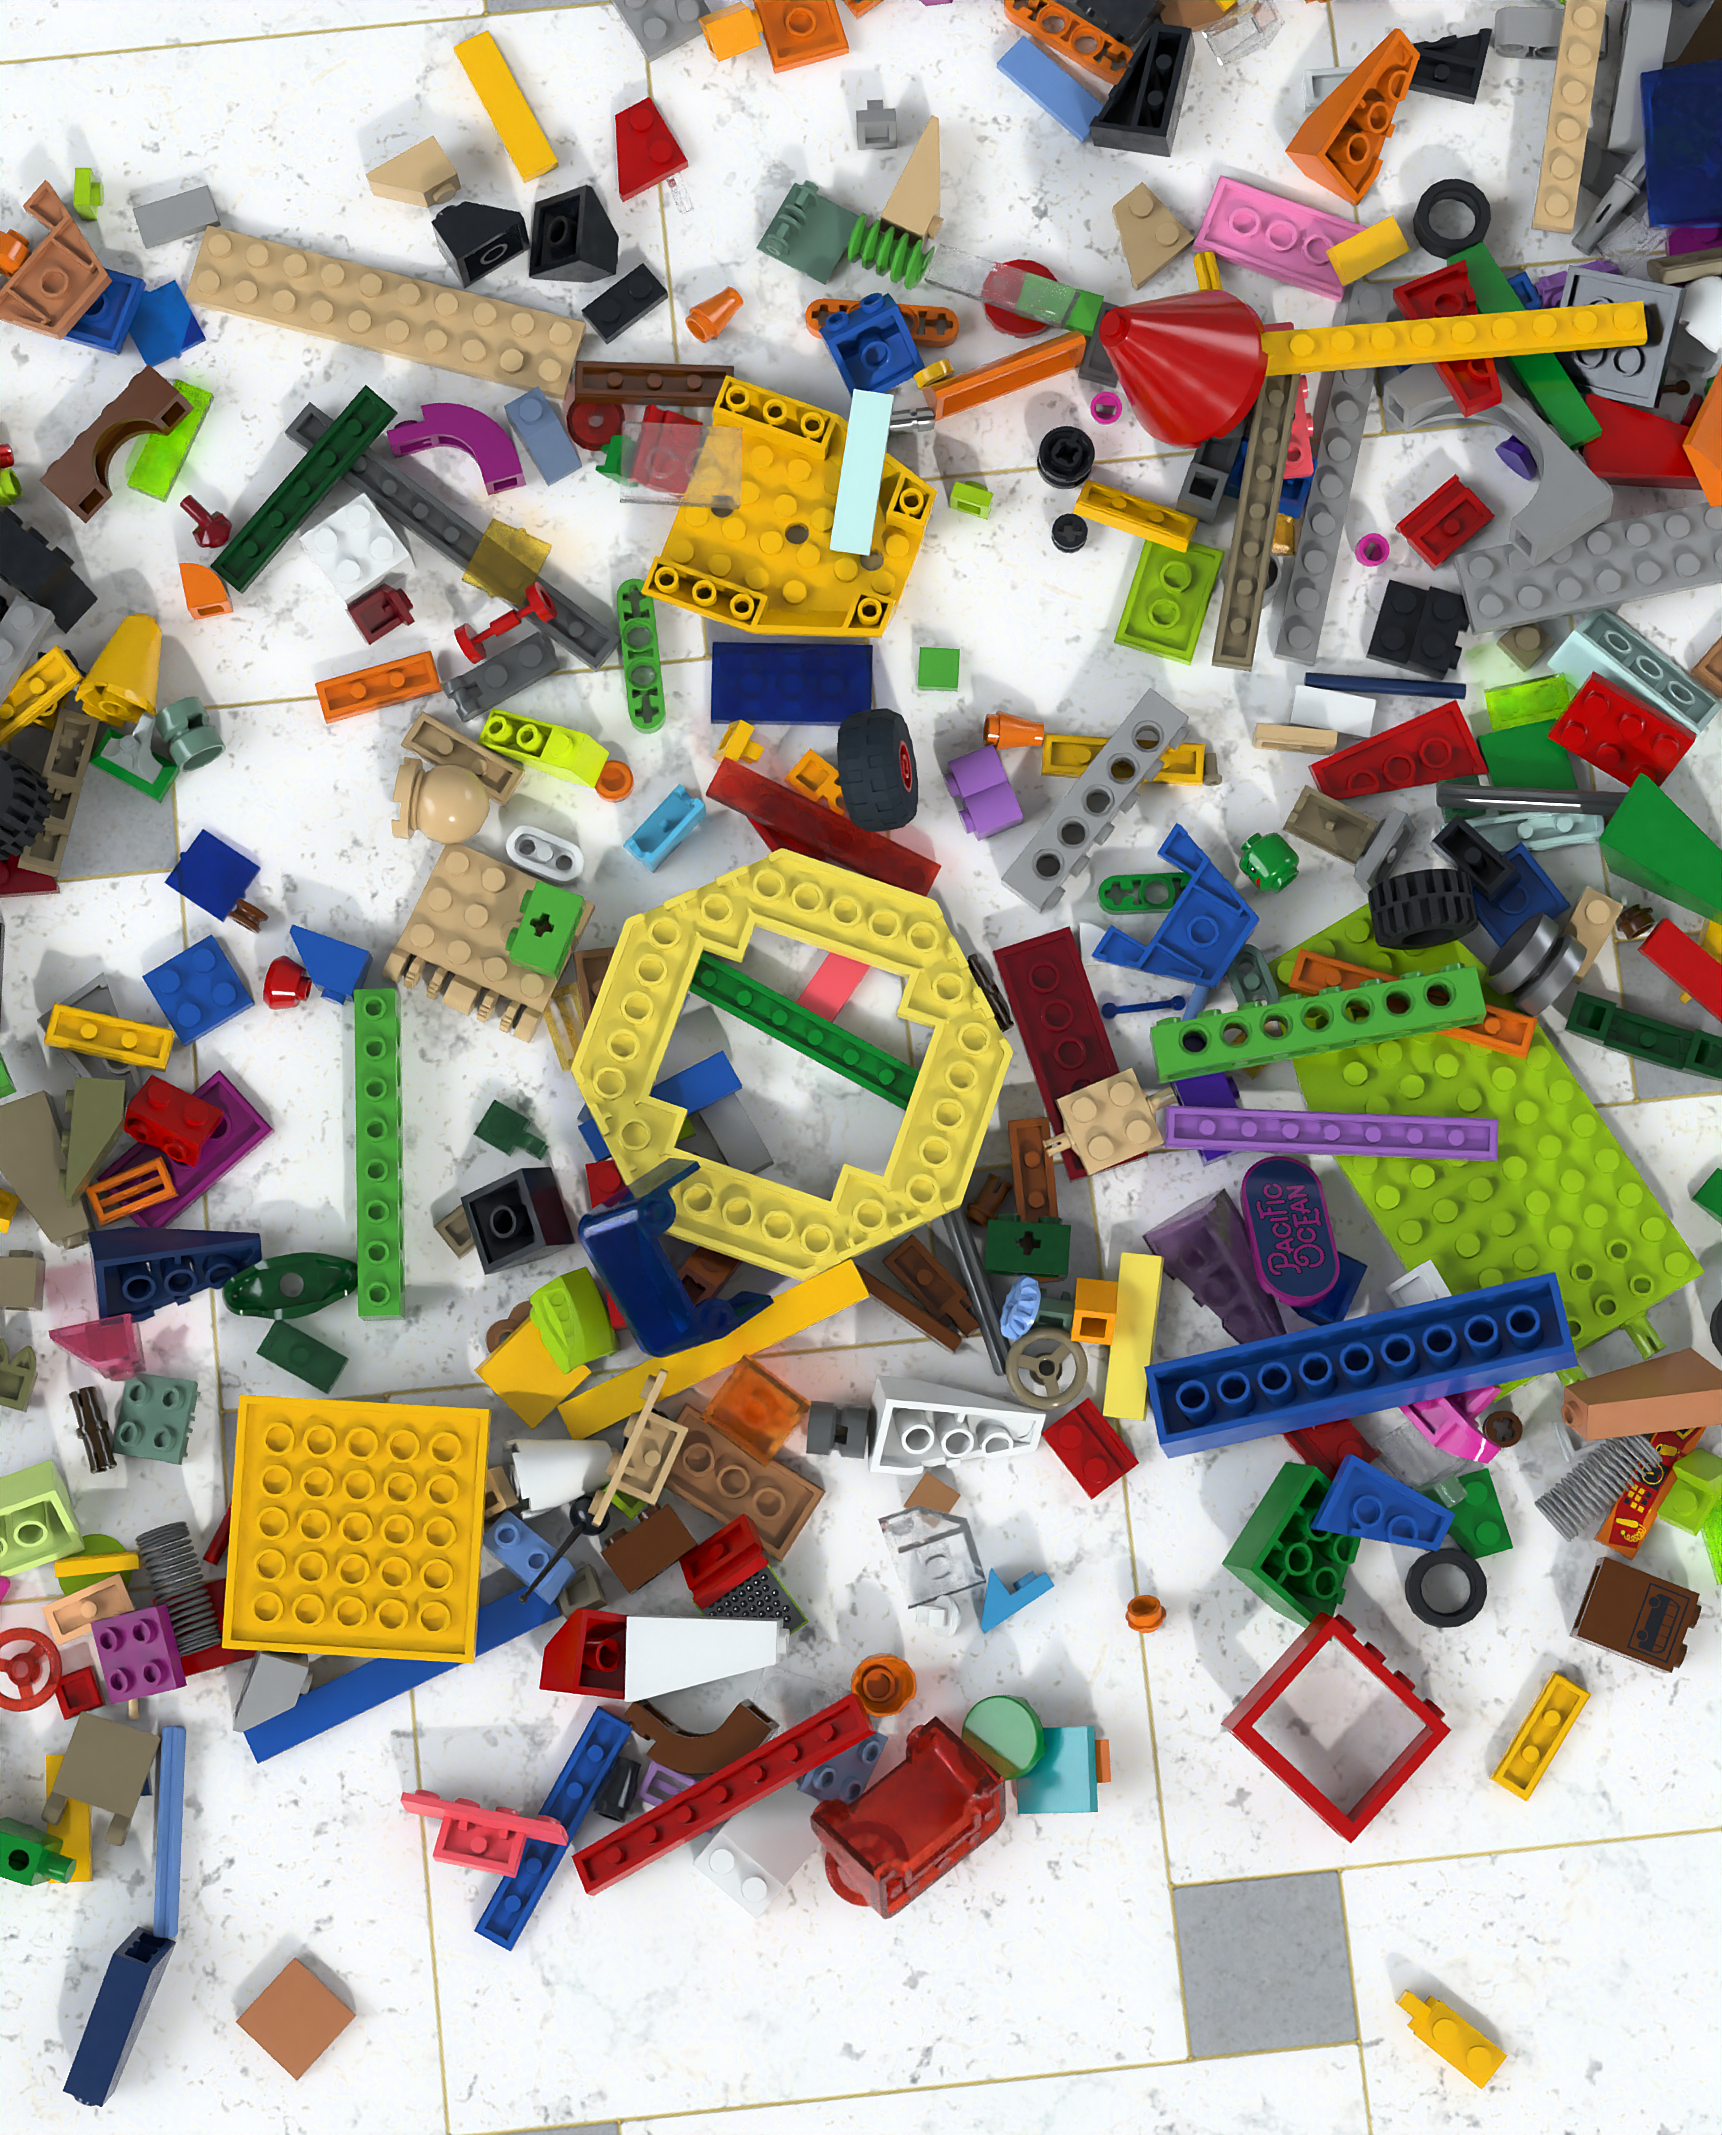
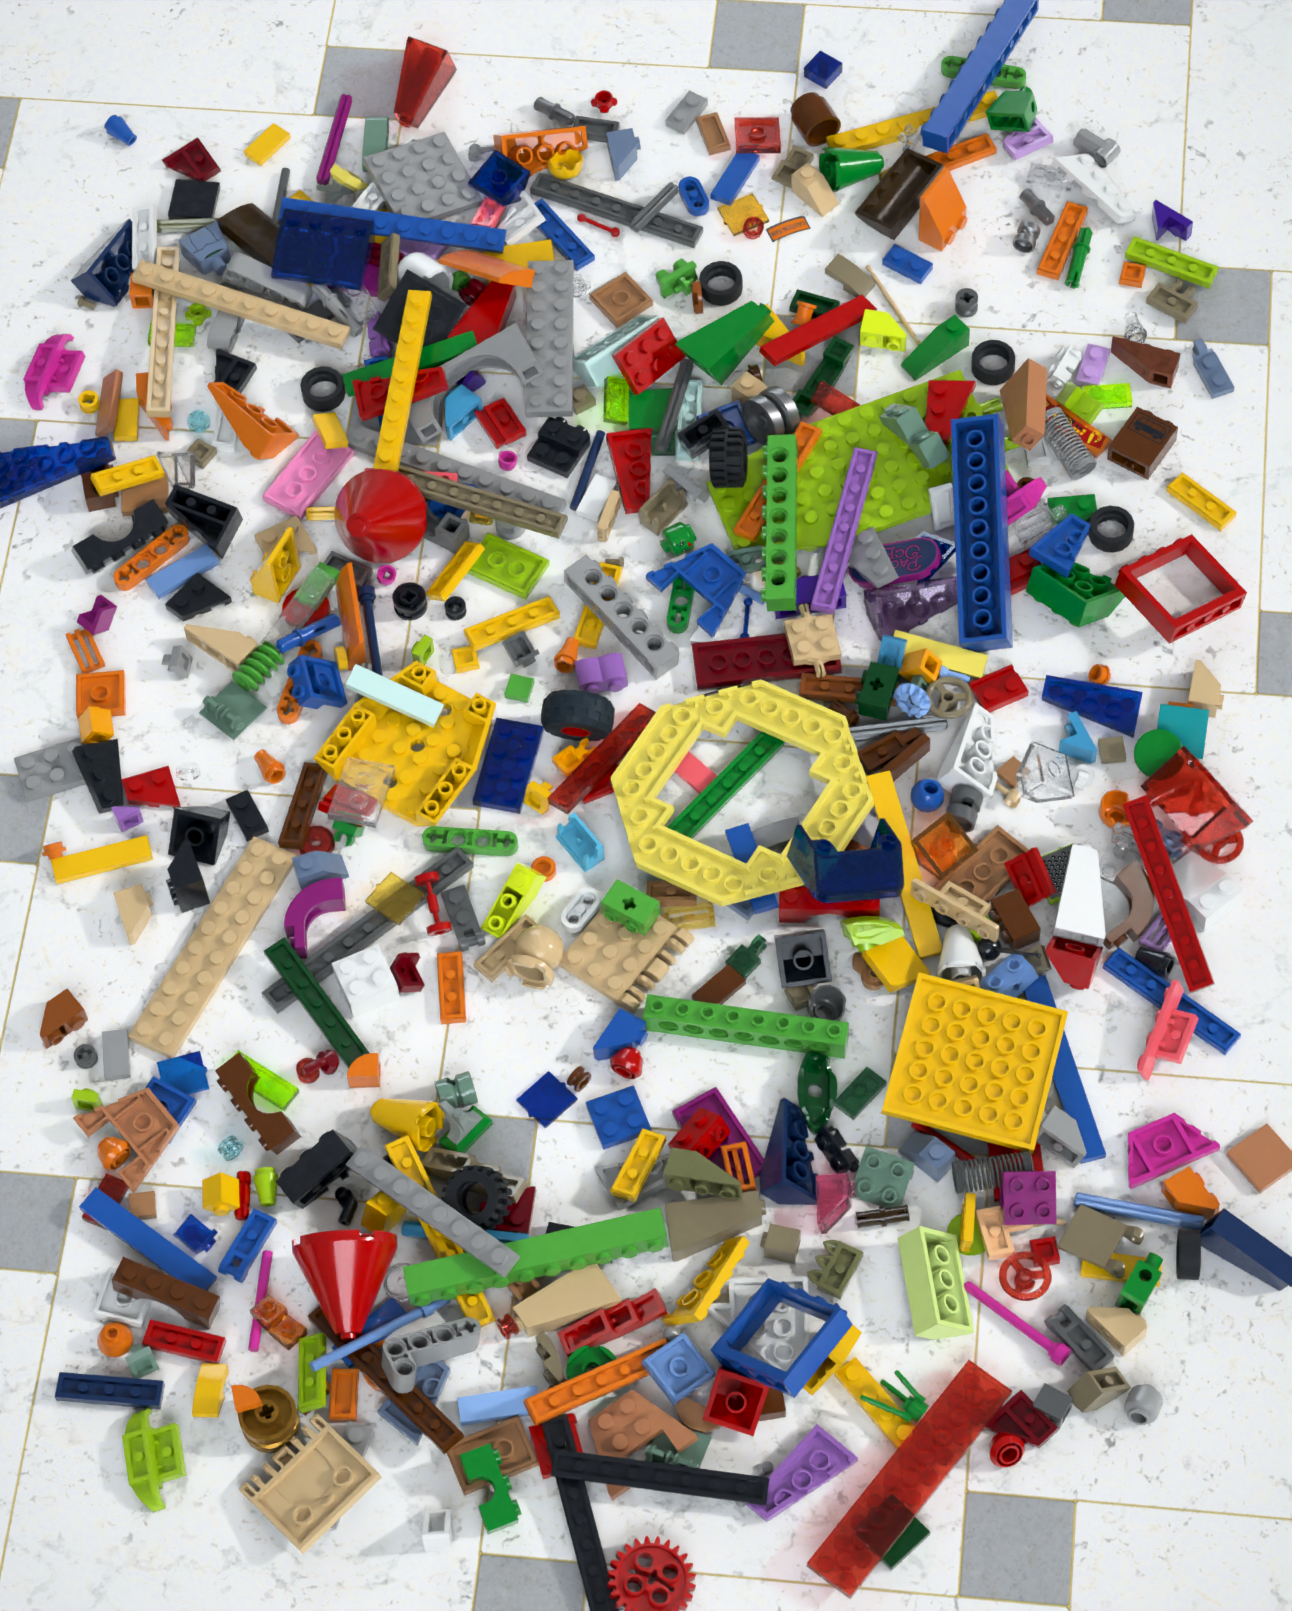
camera: 75 degrees left, 20 degrees down
none -> dark orange slope [40,988,88,1049]
none -> orange plate [42,841,67,860]
none -> black wing [72,739,124,814]
none -> dark grey bush [73,1044,98,1069]
none -> medium lavender slope [111,806,144,832]
none -> black wing [165,573,232,622]
none -> dark tan tile [184,438,217,469]
none -> clear light blue plate [187,410,211,433]
none -> clear light blue bush [217,1135,244,1161]
none -> yellow slope [250,527,301,604]
none -> blue axle [276,613,340,653]
none -> clear red bush [296,1058,320,1084]
none -> dark blue piece [356,585,383,676]
none -> dark azure slope [445,384,483,441]
none -> yellow tile [451,646,480,674]
none -> yellow tile [463,596,560,652]
none -> dark grey bracket [502,630,540,668]
none -> reddish brown tile [692,964,746,1005]
none -> dark grey hair [807,985,846,1021]
none -> clear red tile [810,381,860,416]
none -> black hinge [814,1124,859,1180]
none -> light grey wing [848,526,899,589]
none -> dark azure slope [877,634,907,680]
none -> sand green arch [879,403,951,469]
none -> sand blue slope [898,1132,955,1183]
none -> blue piece [910,778,944,813]
none -> red wing [925,380,976,445]
none -> light blue piece [937,665,970,684]
none -> tan hand [995,782,1021,808]
none -> clear blue wing [1042,675,1143,738]
none -> dark tan tile [1098,736,1126,764]
none -> dark pink wing [1127,1113,1220,1190]
none -> orange slope [1161,1166,1220,1219]
none -> black tyre [1176,1230,1201,1280]
none -> tan slope [1188,659,1224,718]

